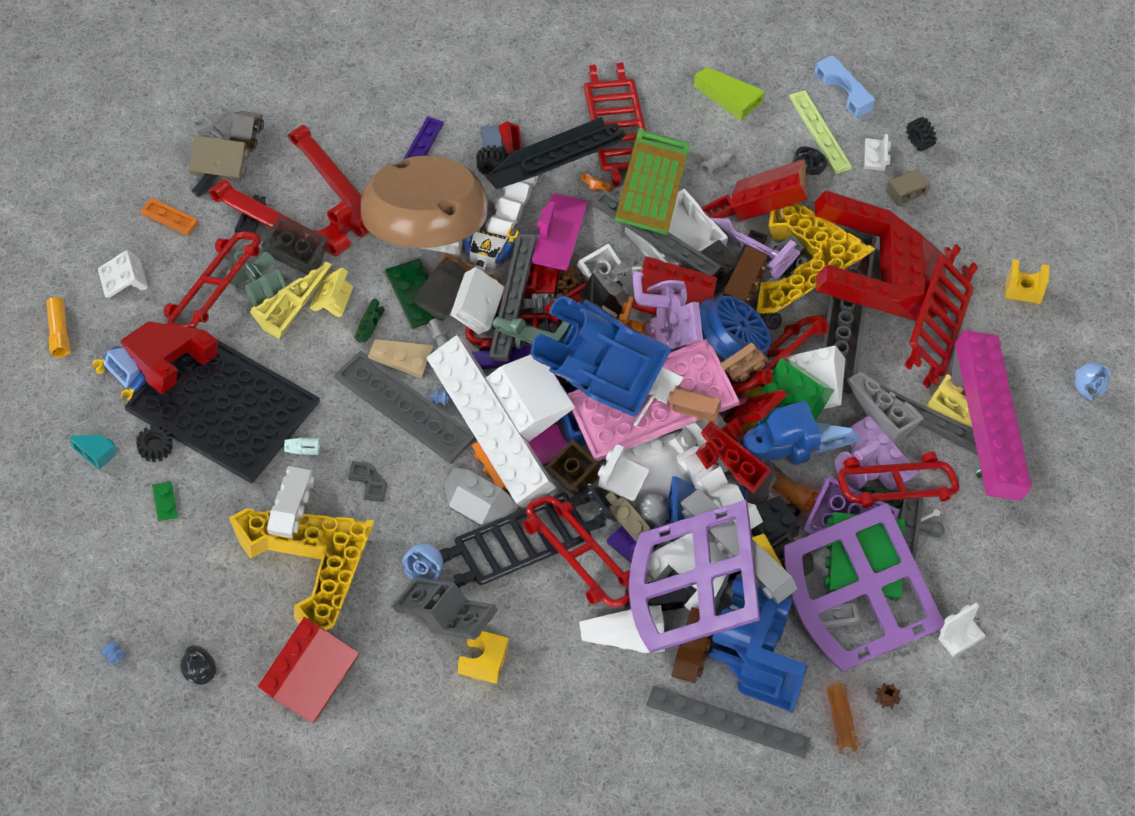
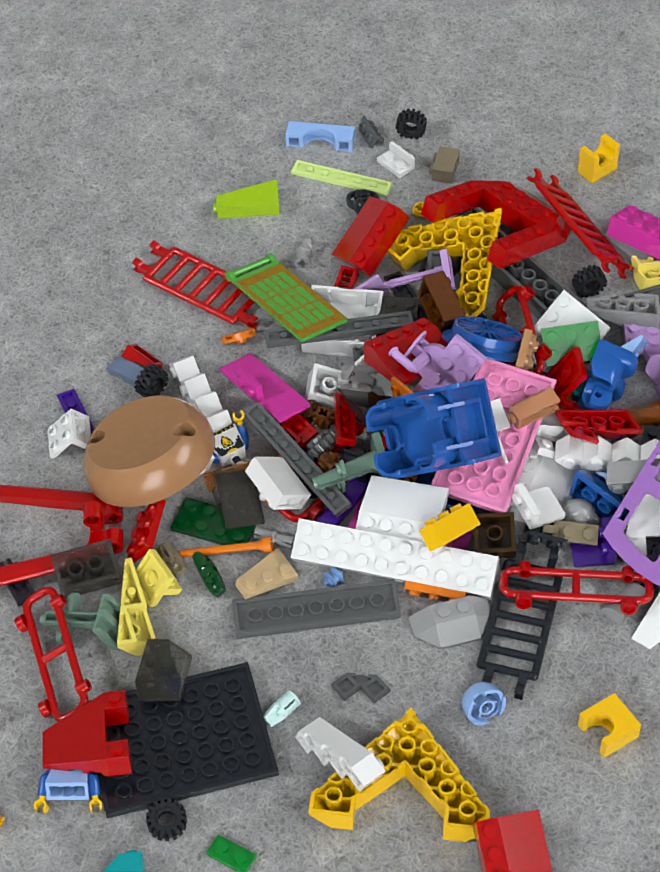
camera: 40 degrees left, 5 degrees down
dark grey bracket [392,577,498,640] -> none
black hinge [487,117,625,190] -> none
none -> white bracket [47,409,91,458]
none -> red plate [126,500,166,564]
none -> clear smoke slope [135,638,192,701]
none -> dark tan hinge [156,541,188,577]
none -> orange piece [178,536,273,558]
none -> reddish brown gear [318,451,342,473]
none -> dark grey hinge [358,116,384,149]
none -> yellow brick [419,503,481,552]
none -> black tyre [572,265,607,298]

